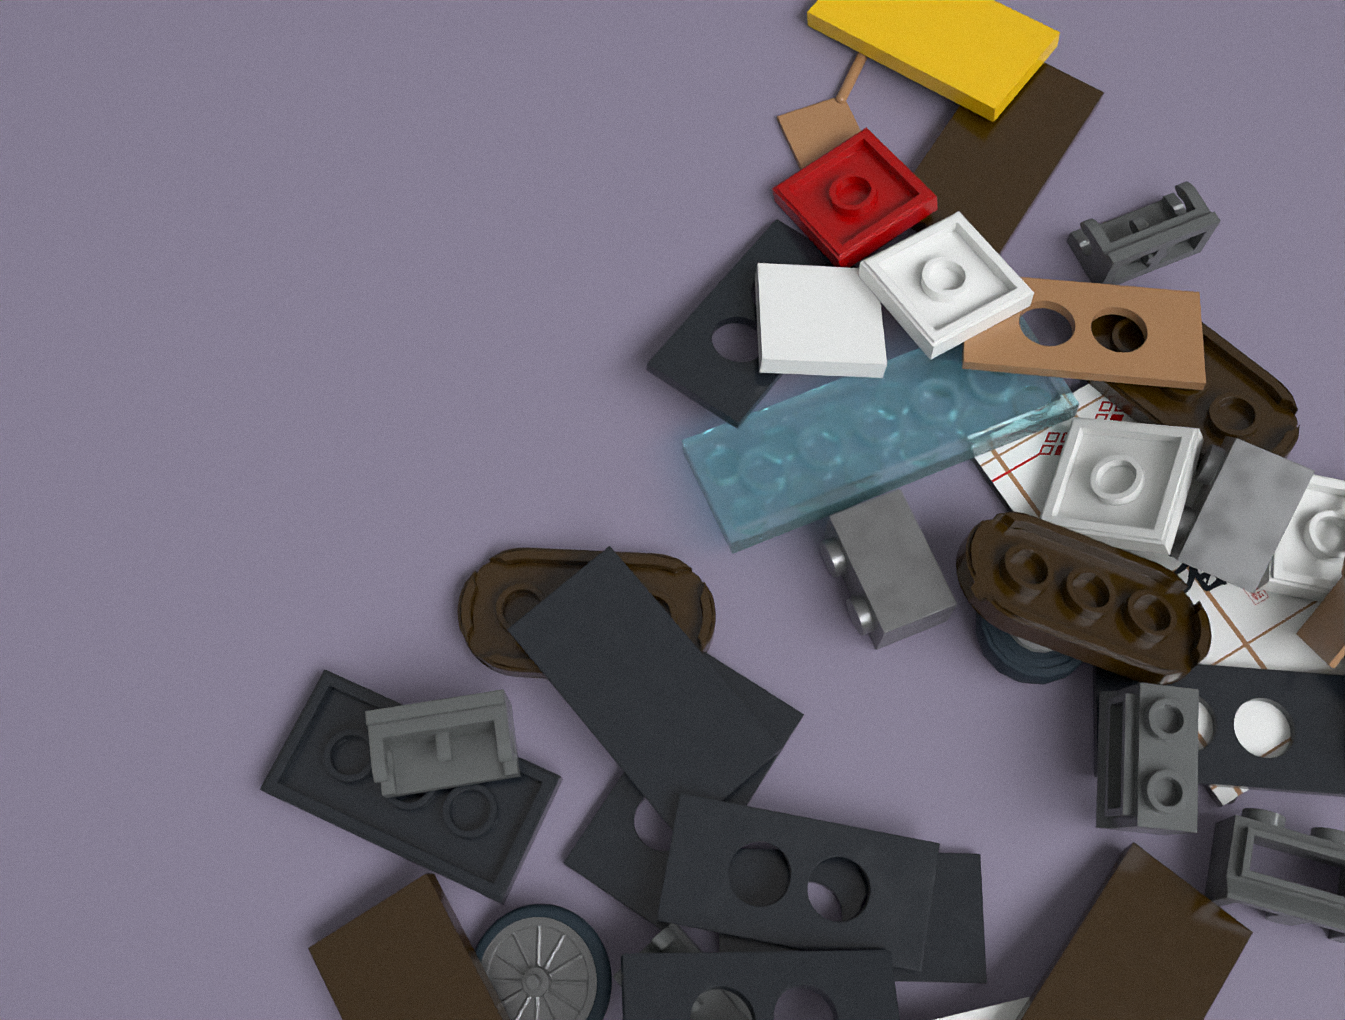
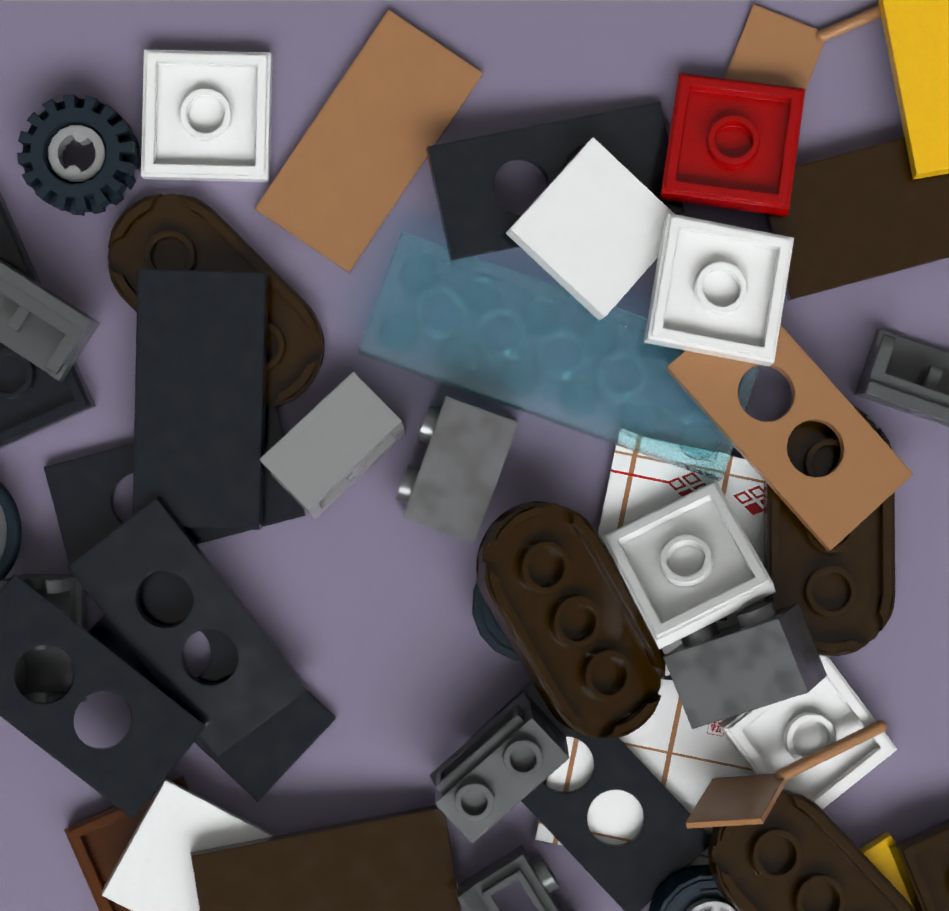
camera: 40 degrees right, 20 degrees up
none -> black bush [17,94,141,216]
none -> white tile [141,49,273,182]
none -> medium nougat piece [255,10,483,273]
none -> light grey hinge [259,371,406,520]

